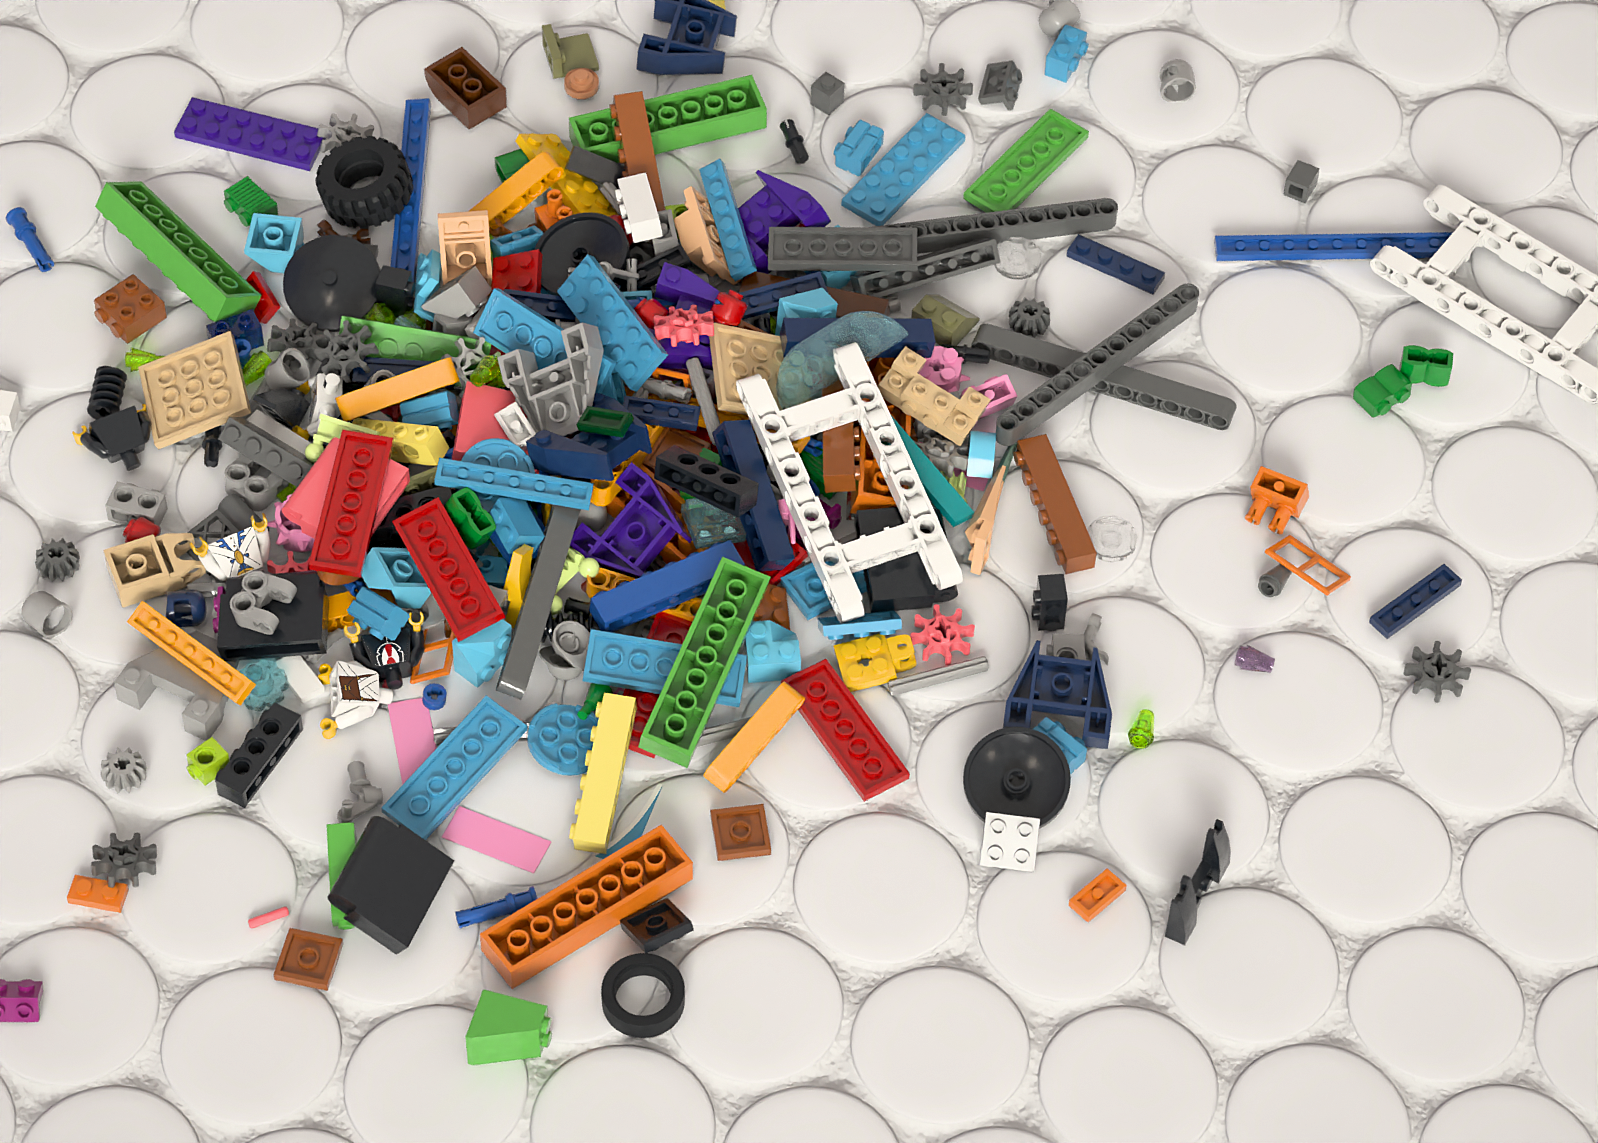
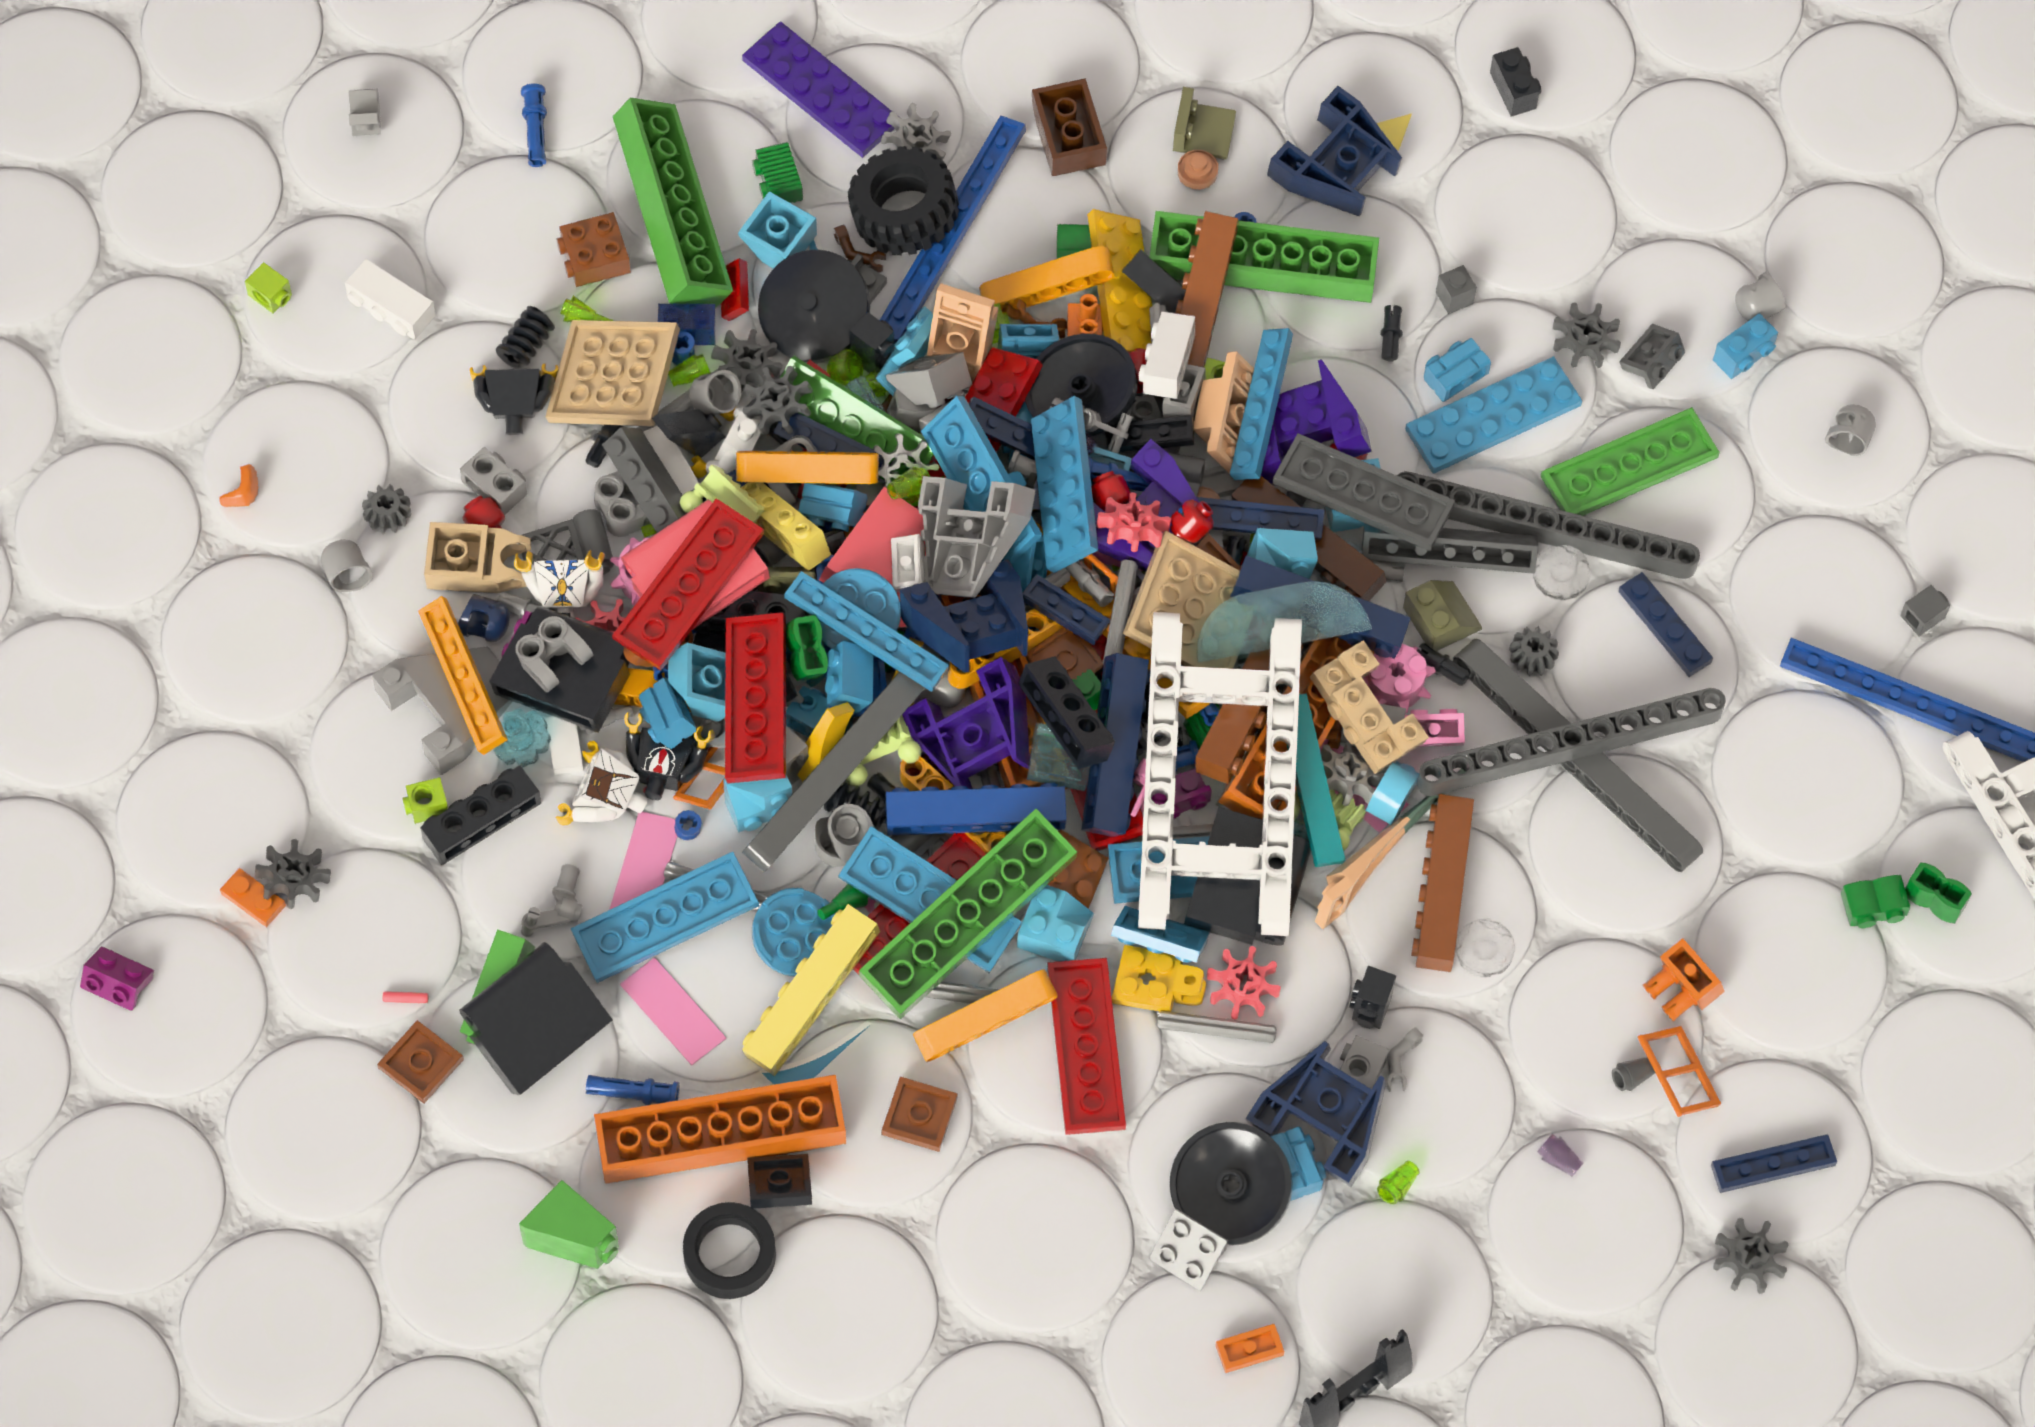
camera: 25 degrees right, 10 degrees up
light grey gear [100,747,147,793] -> none
dark green tile [576,406,634,438] -> none

